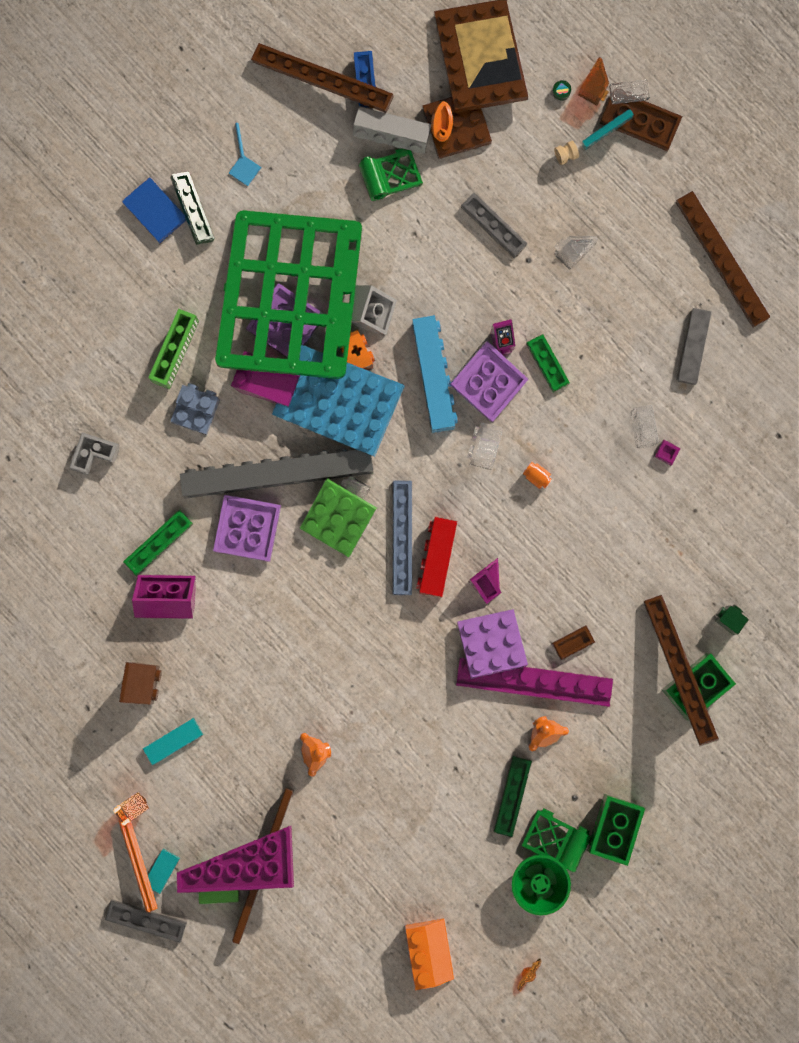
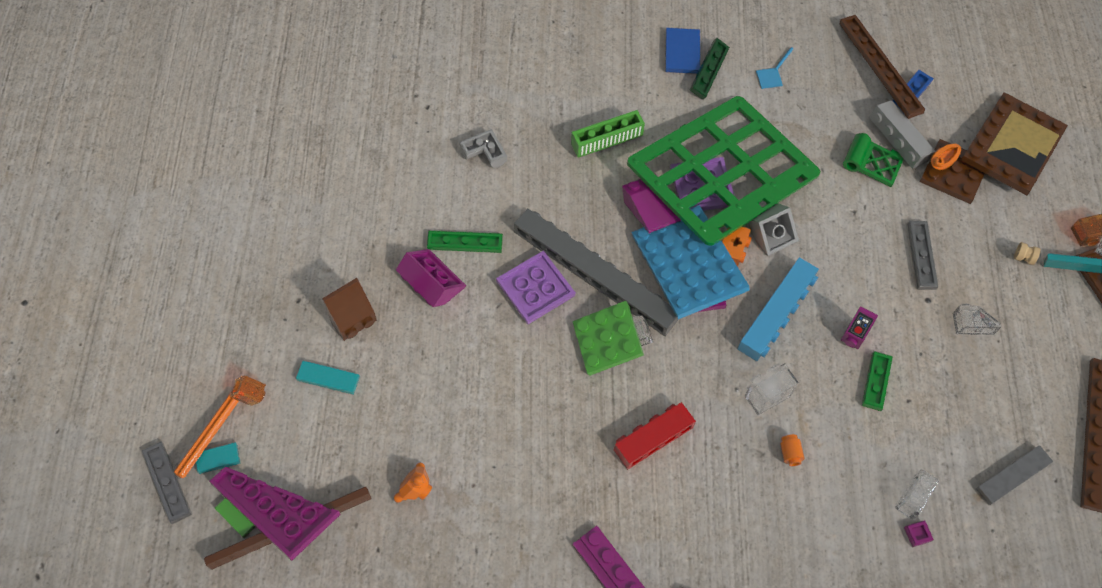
camera: 45 degrees right, 20 degrees down
sand blue plate [170,383,220,435] -> none
sand blue tile [393,481,412,595] -> none
medium lavender plate [449,341,529,422] -> none
medium lavender plate [457,609,528,679] -> none
magenta slope [469,558,502,604] -> none
dark green tile [552,80,572,101] -> none

